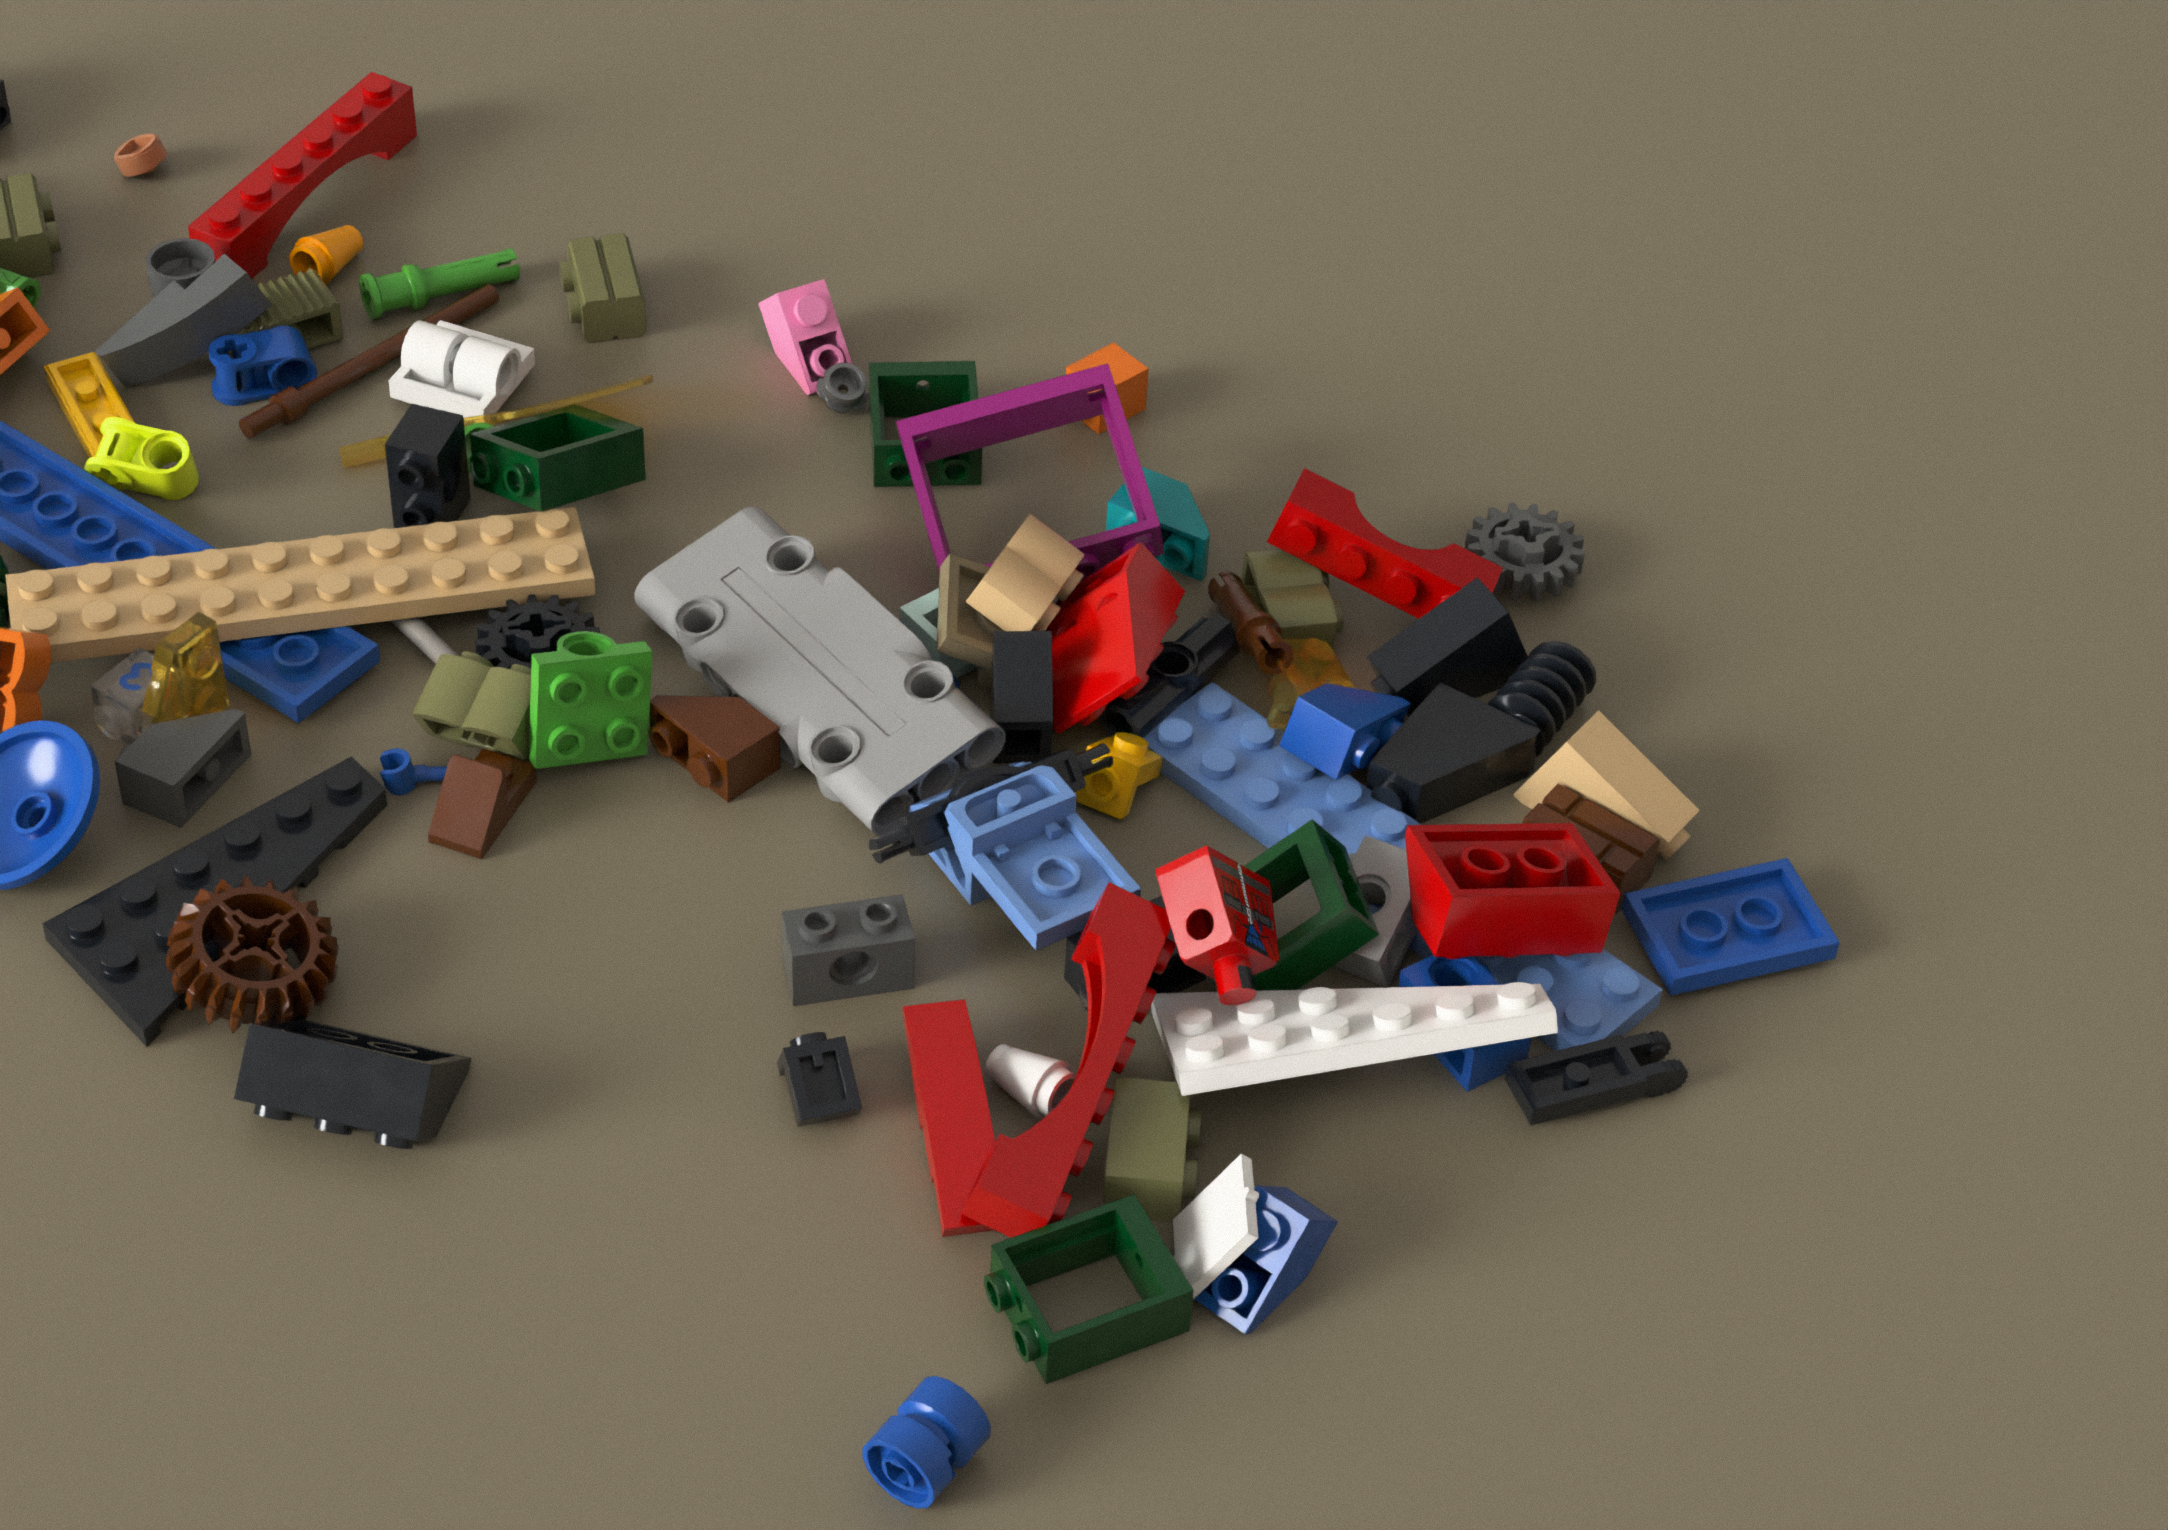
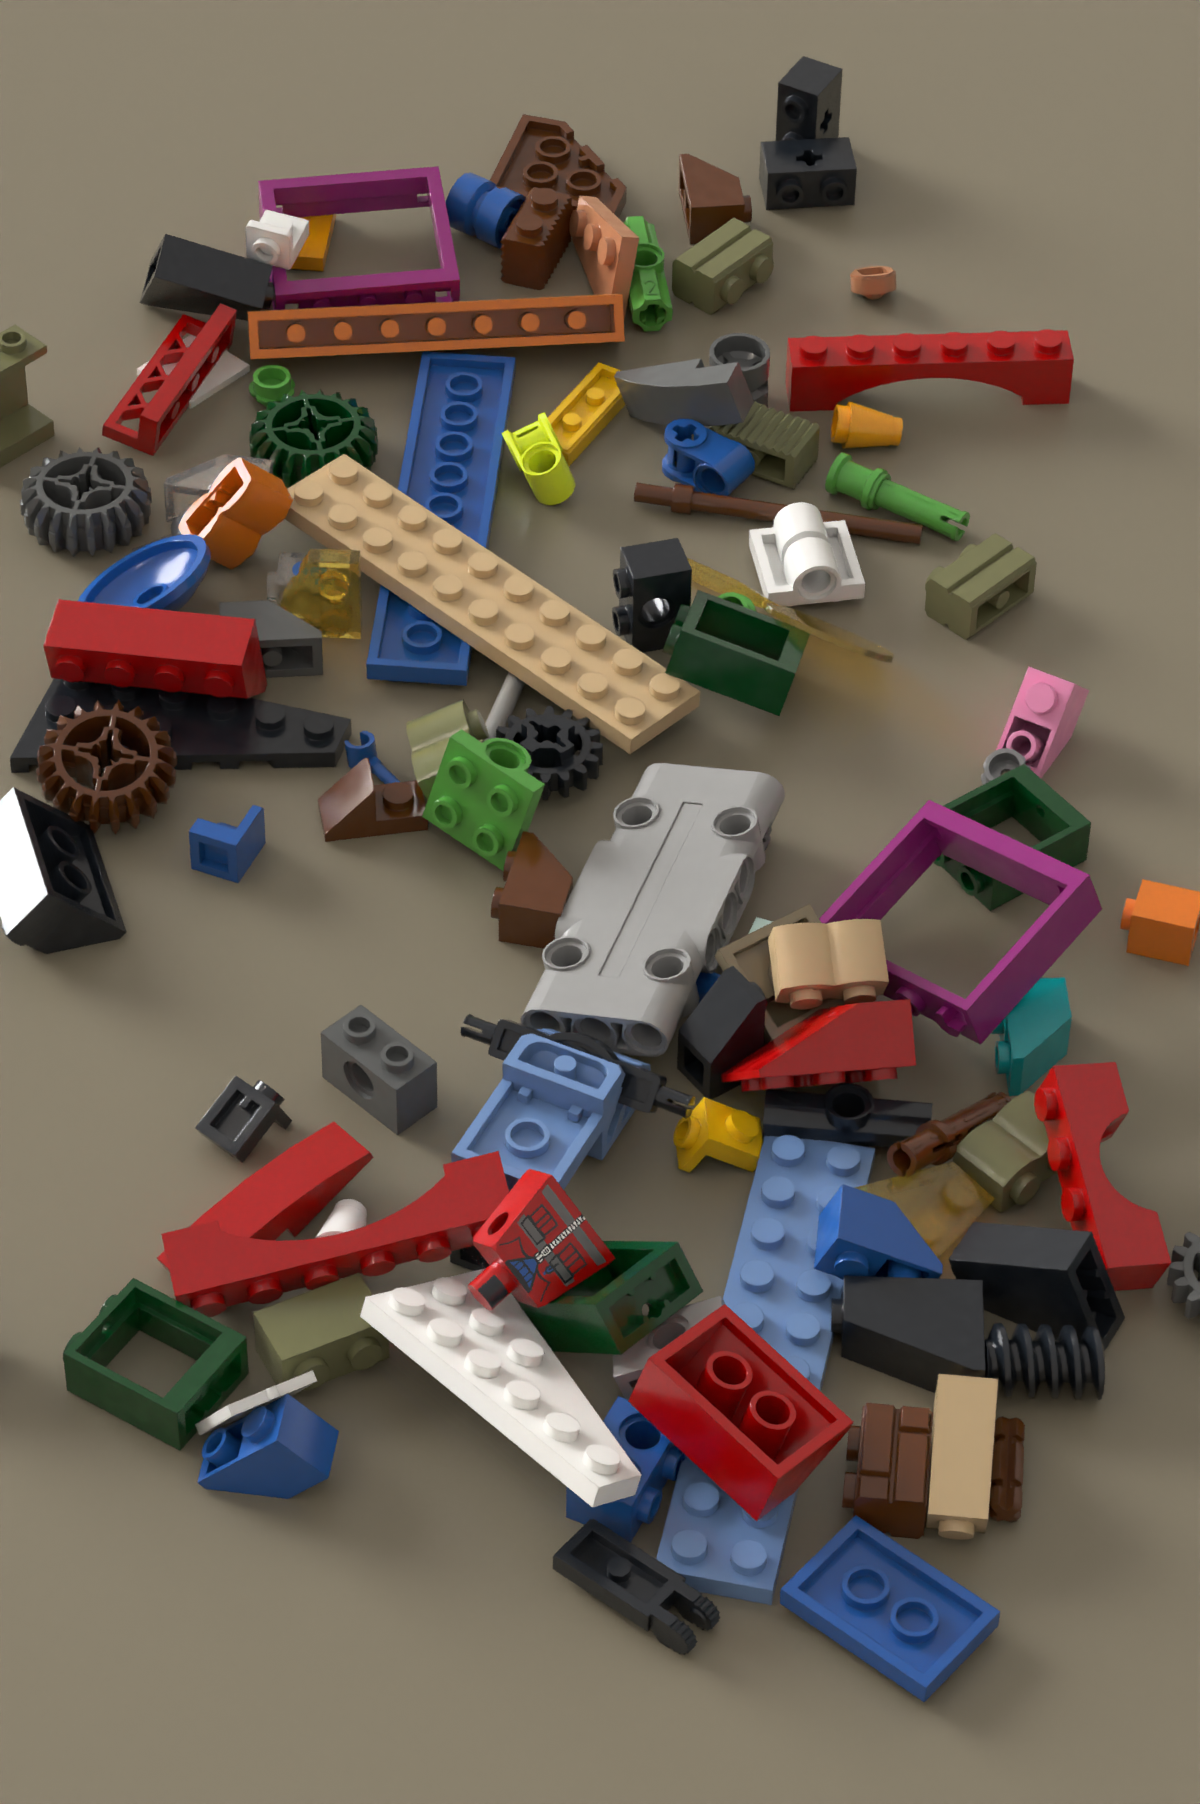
camera: 60 degrees right, 0 degrees up
none -> red wedge [43,599,267,698]
none -> blue panel [189,805,266,883]

